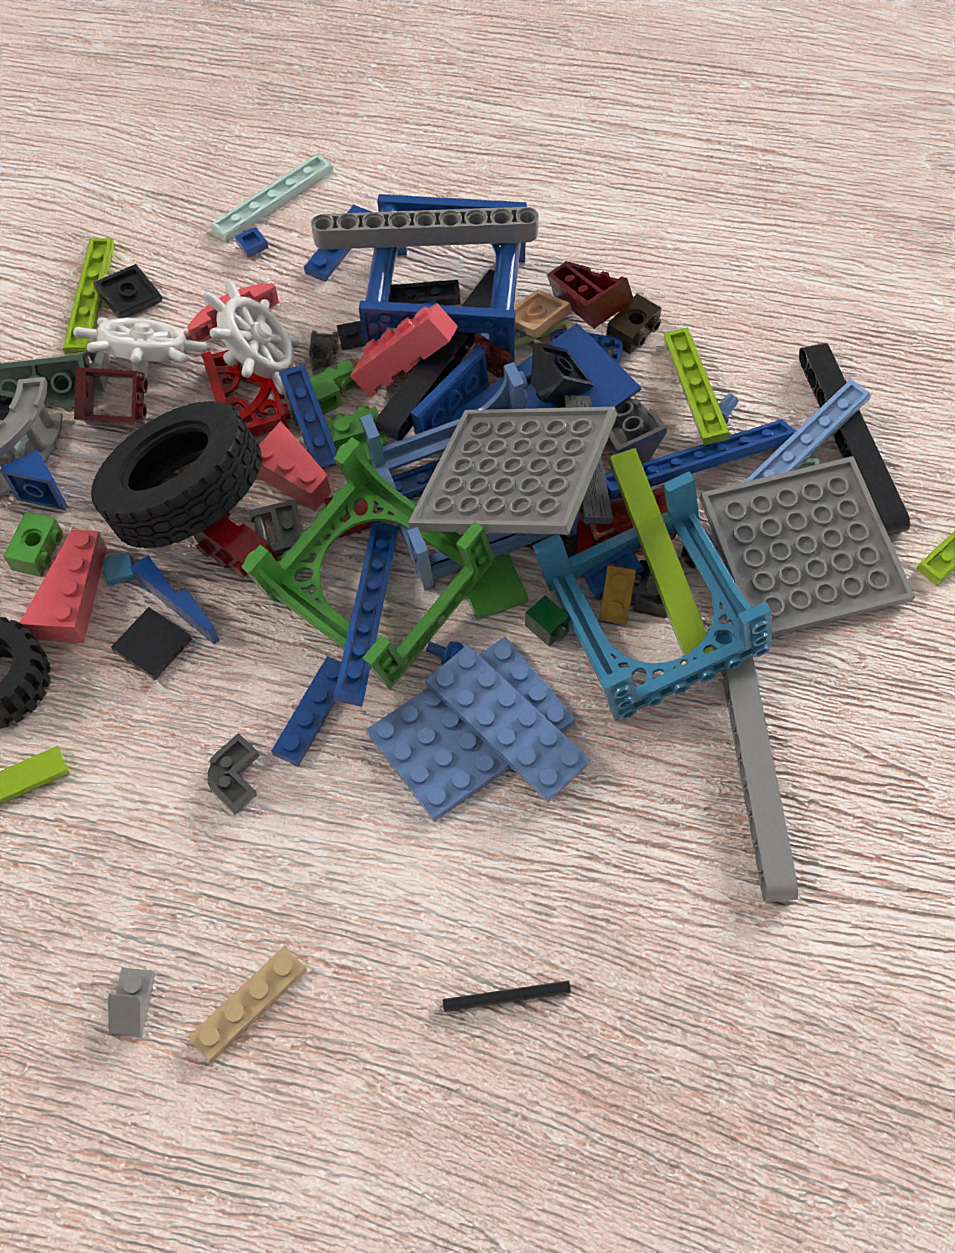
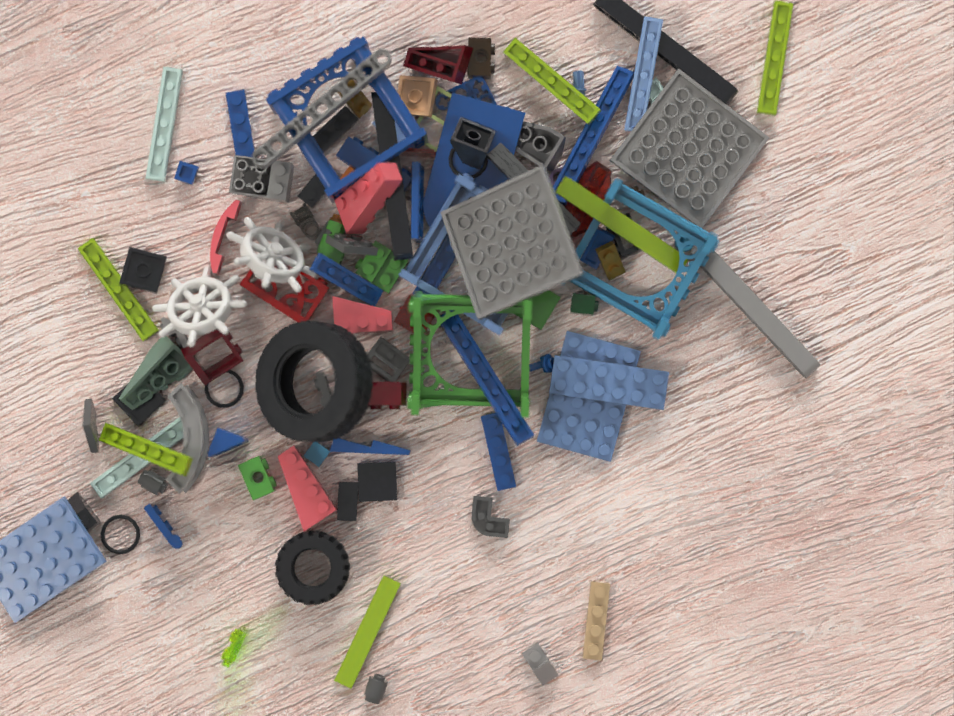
camera: 40 degrees left, 25 degrees up
black bar [443,980,571,1012] -> none
none -> black piece [204,370,244,408]
none -> light grey slope [229,155,294,204]
none -> dark grey plate [326,233,378,256]
none -> pearl gold plate [337,80,373,119]
none -> black tile [337,482,358,521]

